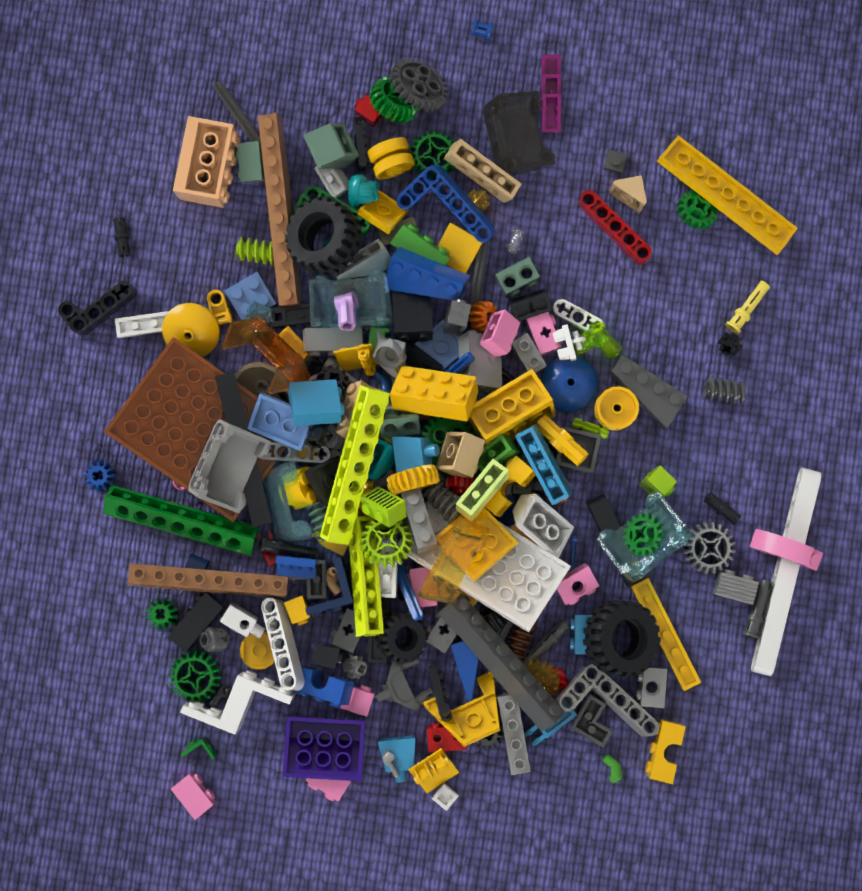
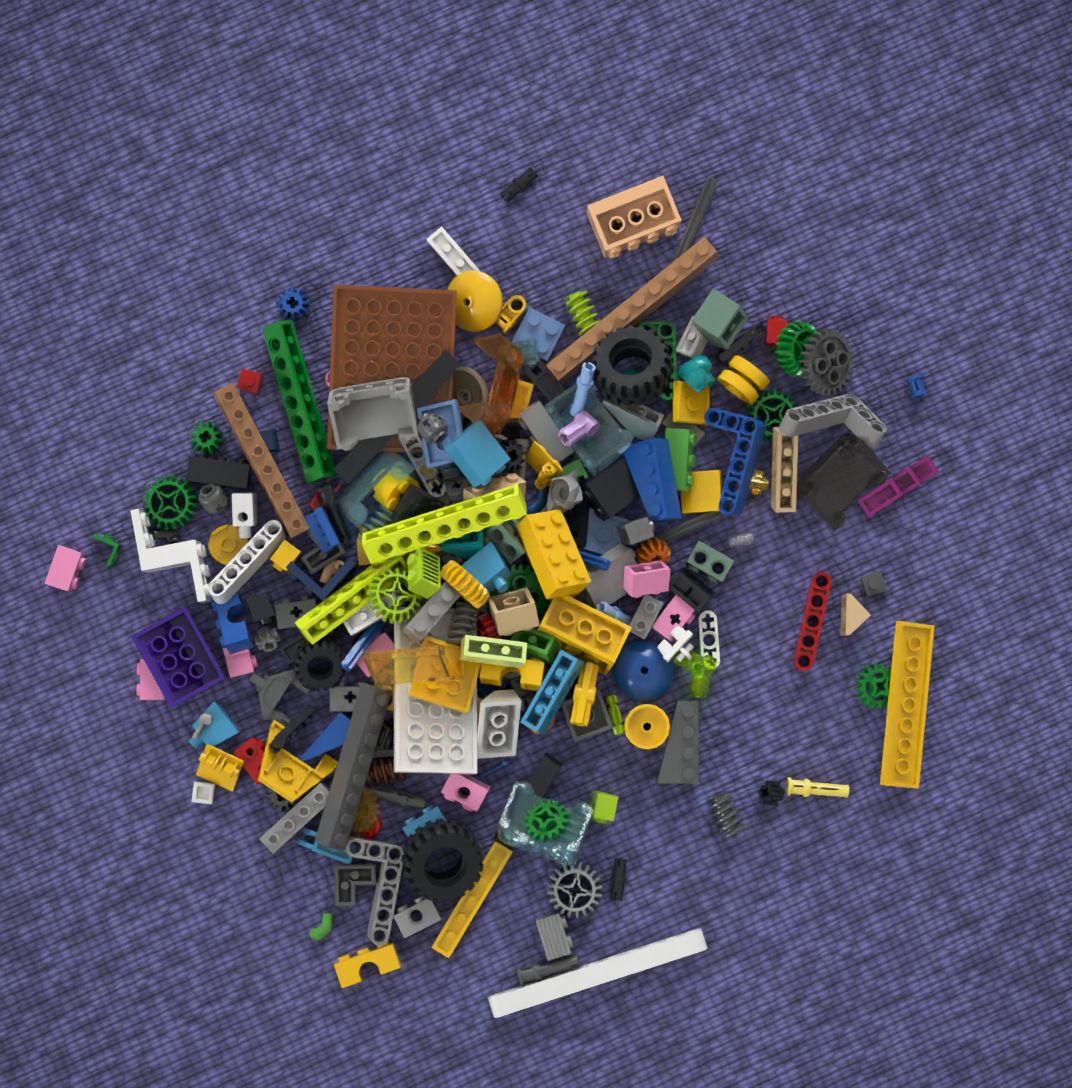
camera: 55 degrees right, 0 degrees up
black beam [58,281,137,336] -> none
sand green brick [236,141,265,183] -> none
bright pink arch [750,529,823,571] -> none
none -> red brick [236,368,265,396]
none -> dark grey head [417,413,448,444]
none -> light blue pin [570,362,596,417]
none -> light blue pin [596,601,631,625]
none -> light grey beam [779,394,887,448]

